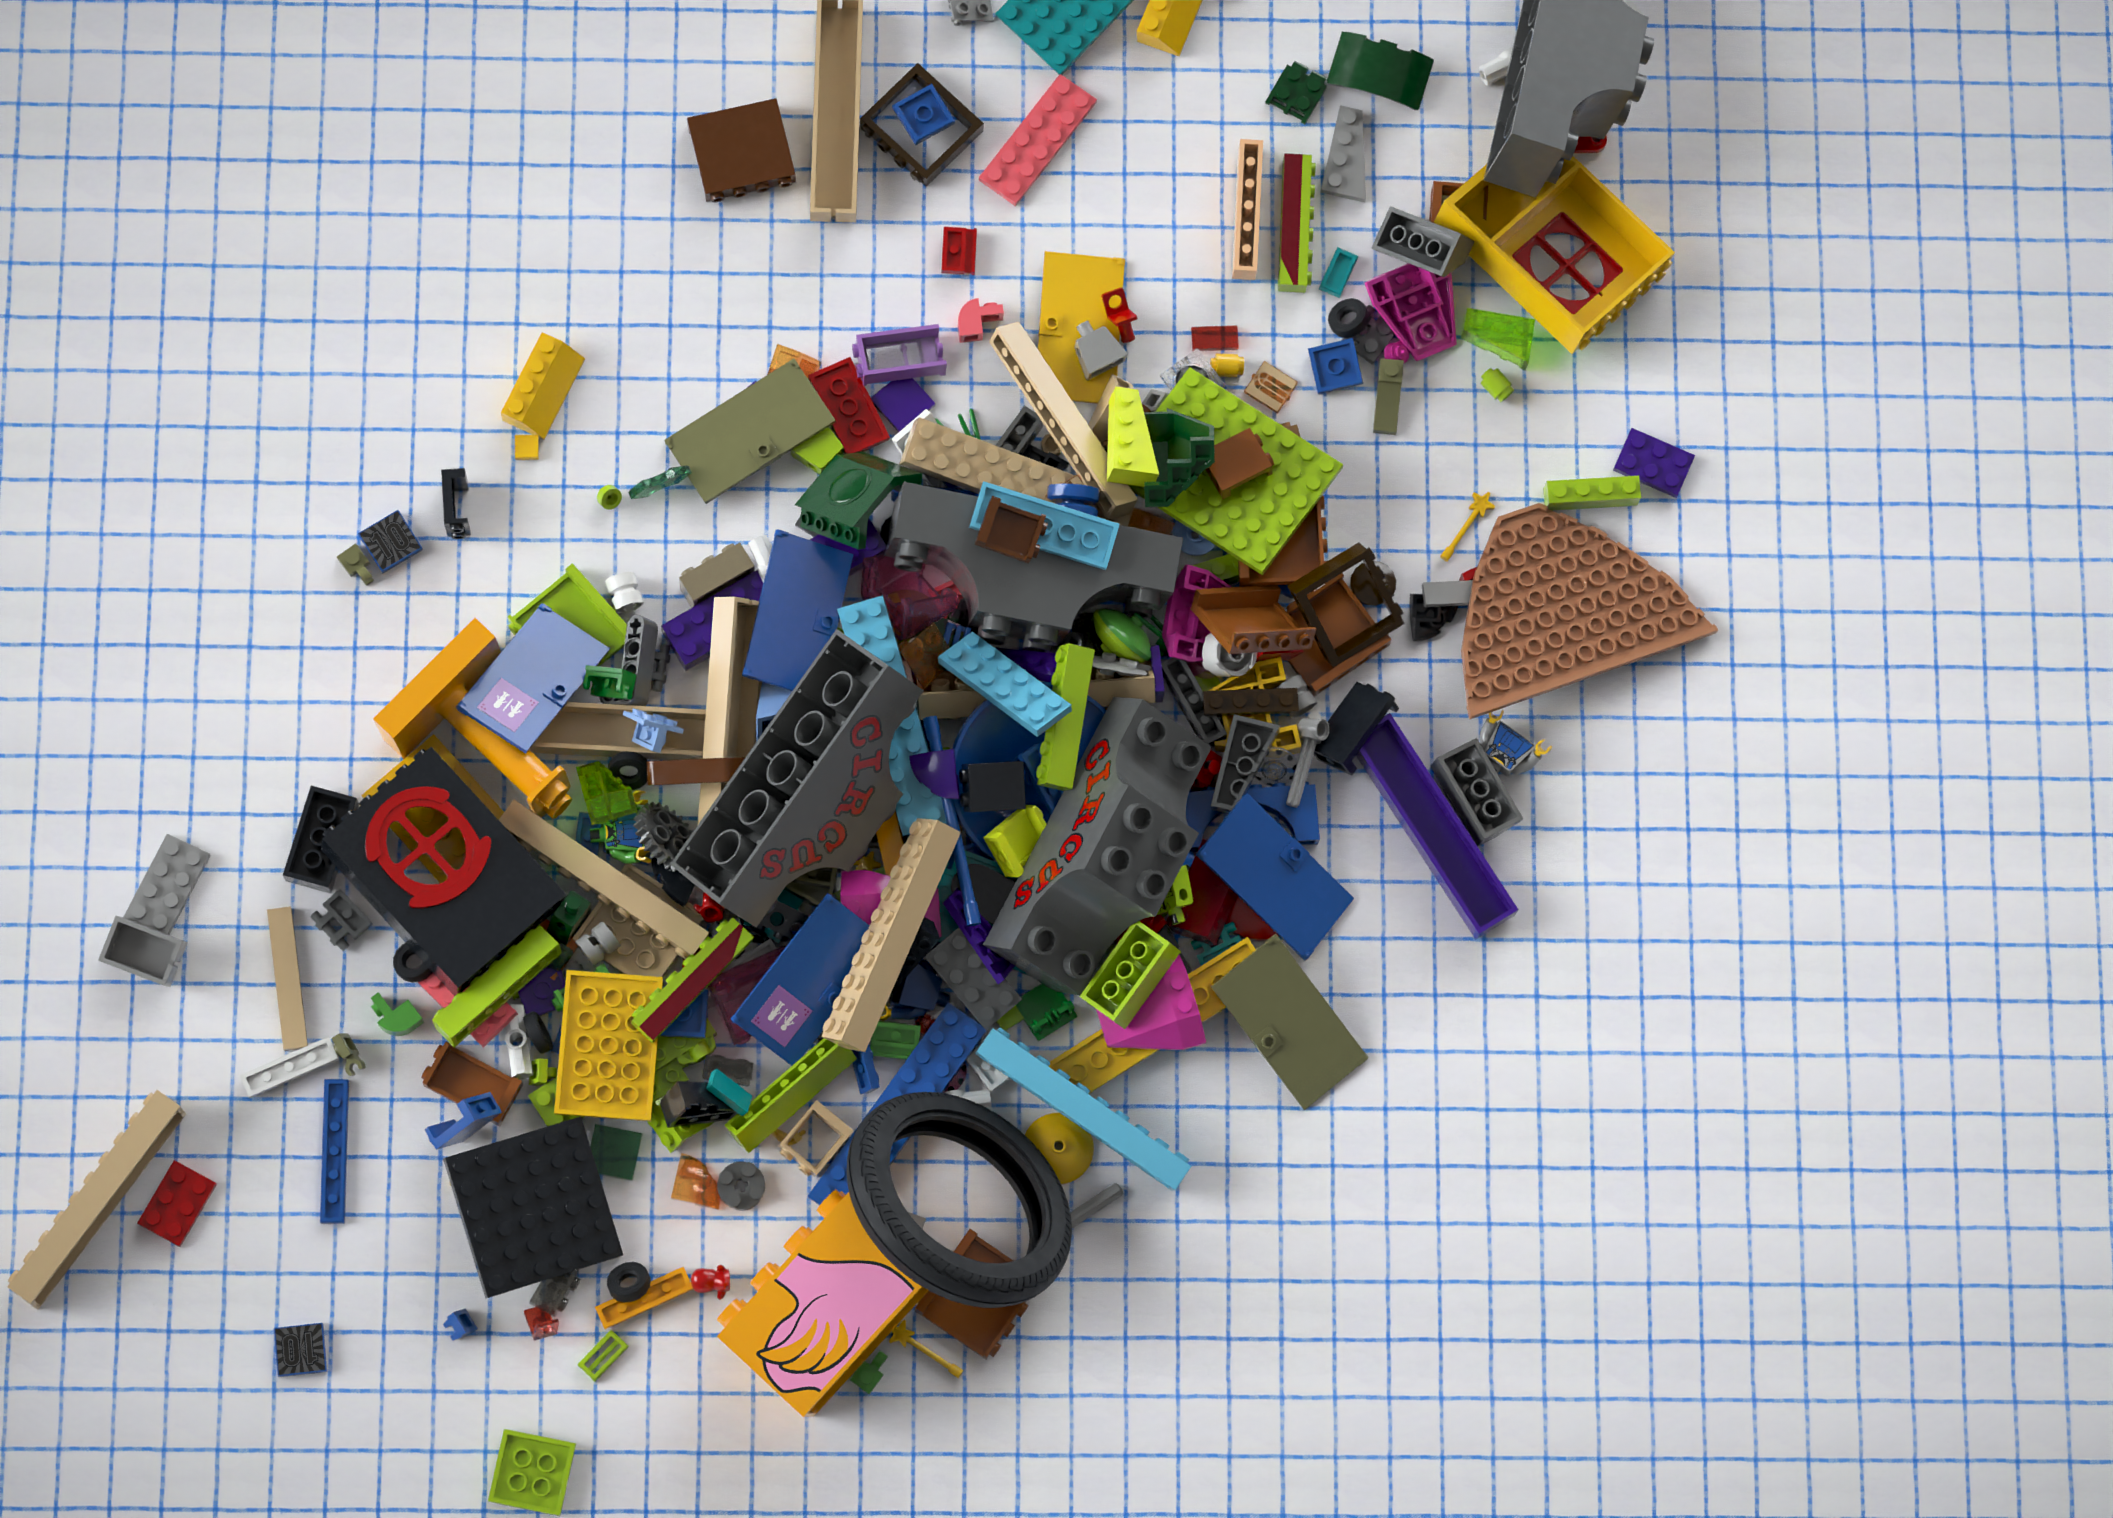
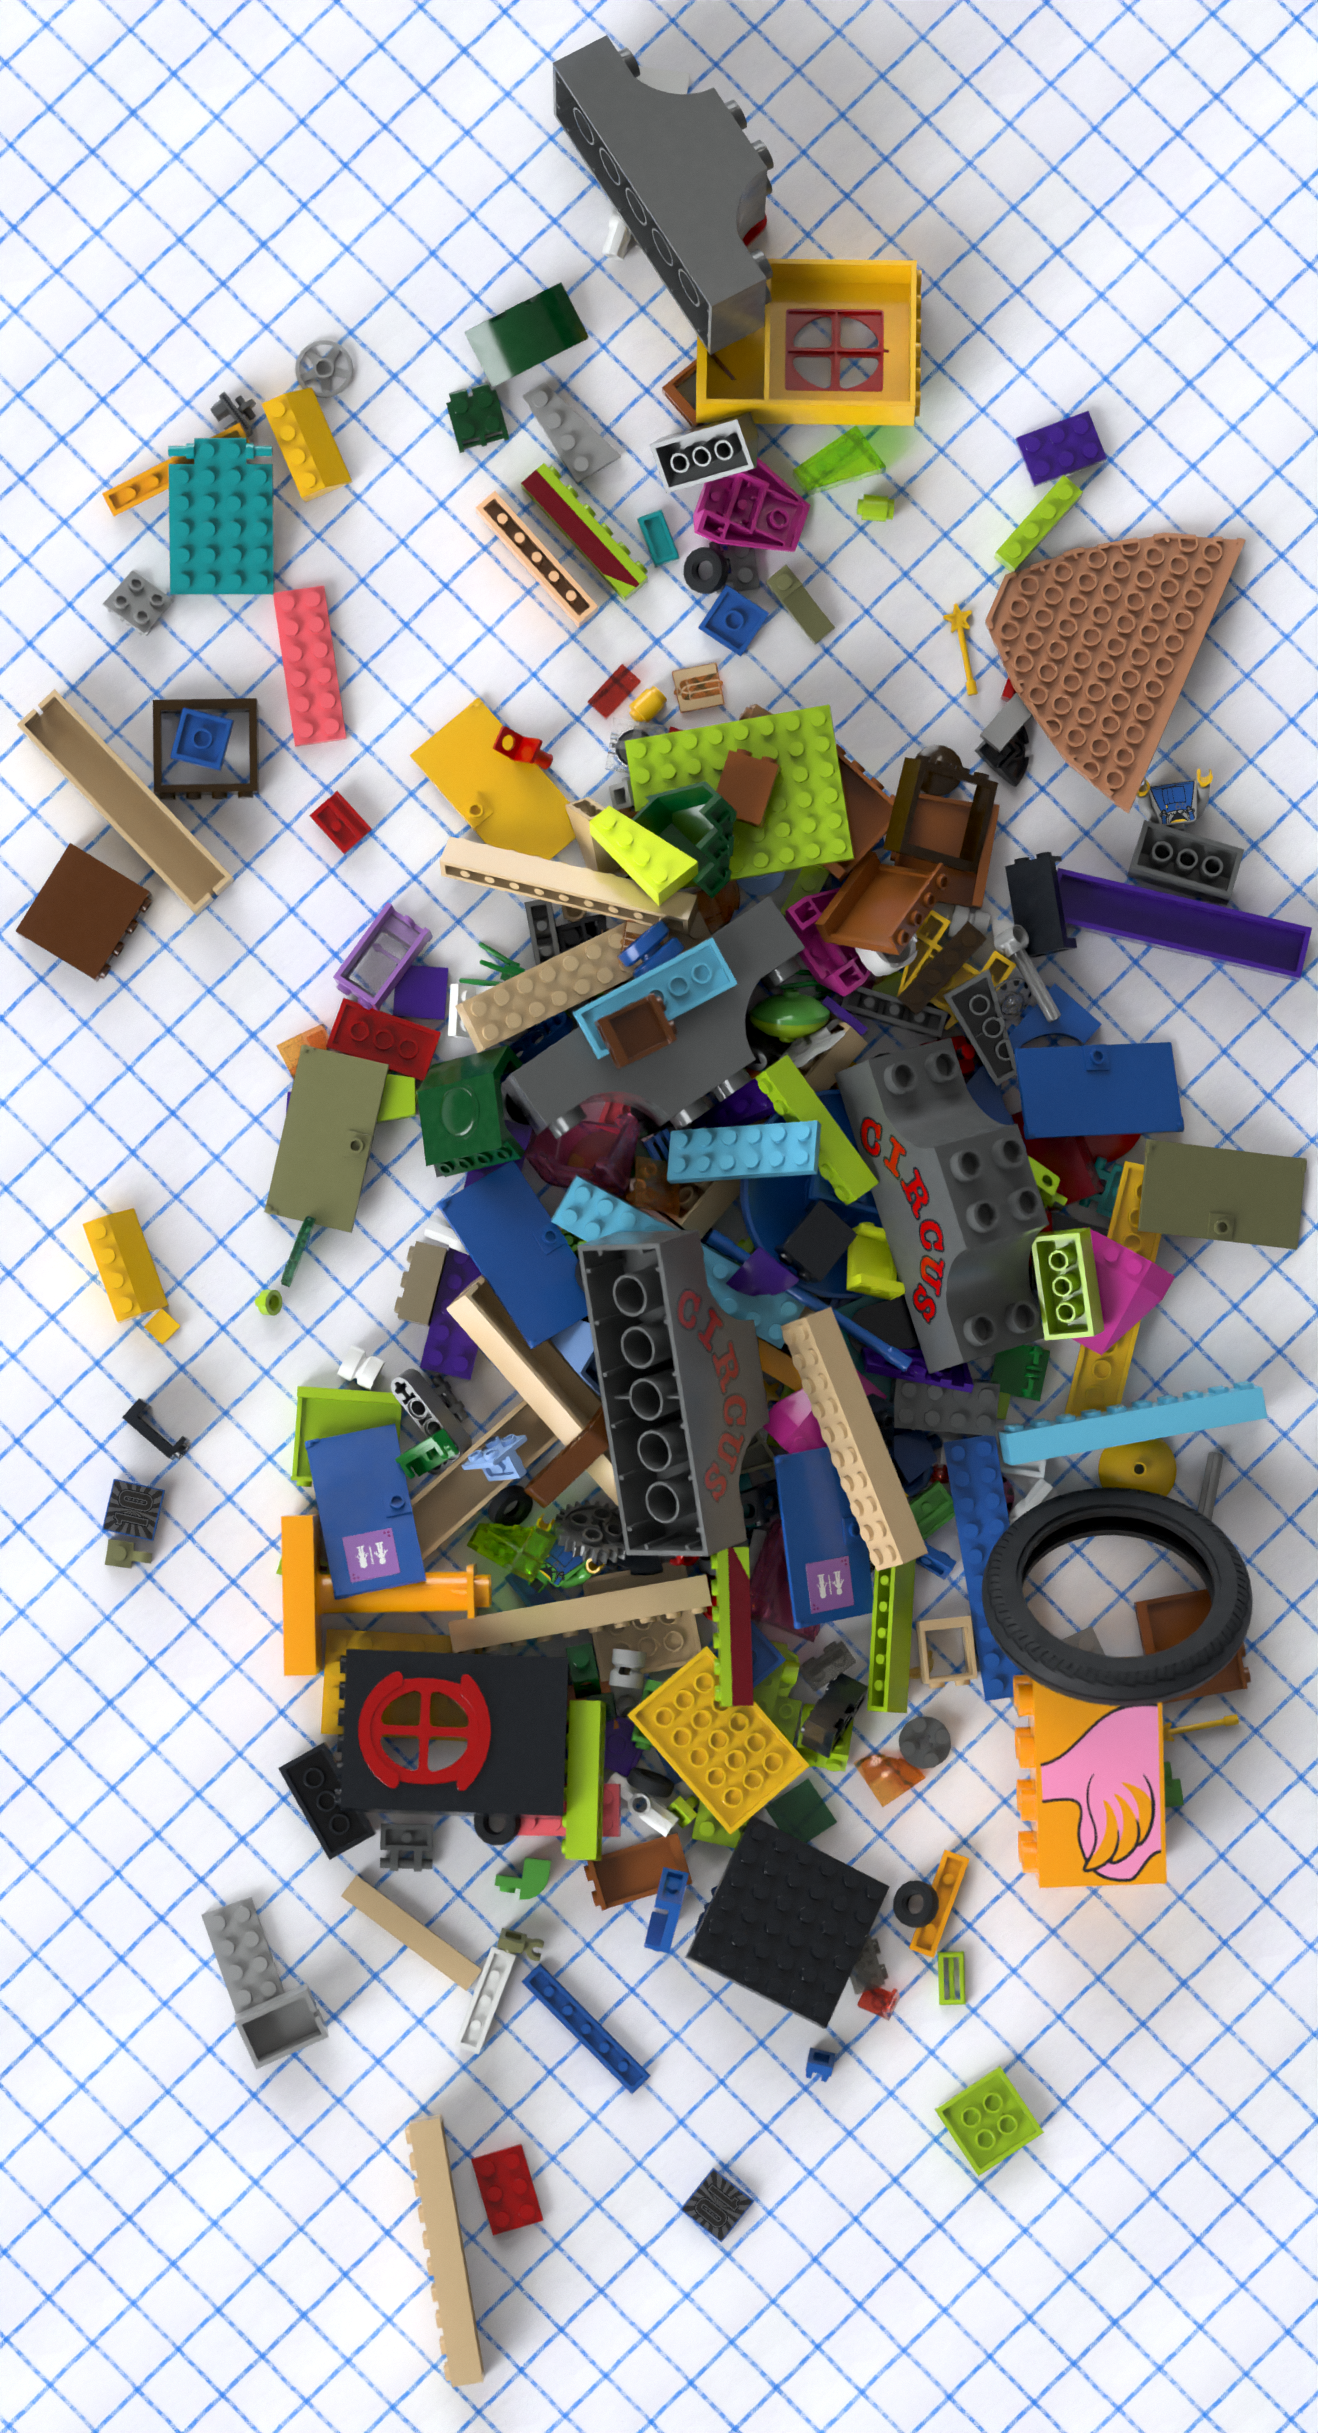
camera: 35 degrees left, 10 degrees up
red animal [691,1265,730,1300] -> none
teal tile [706,1068,752,1116] -> none
coral brick [958,298,1004,343] -> none
light grey torso [1074,321,1128,381] -> none
dark pink wheel [1384,341,1410,363] -> none

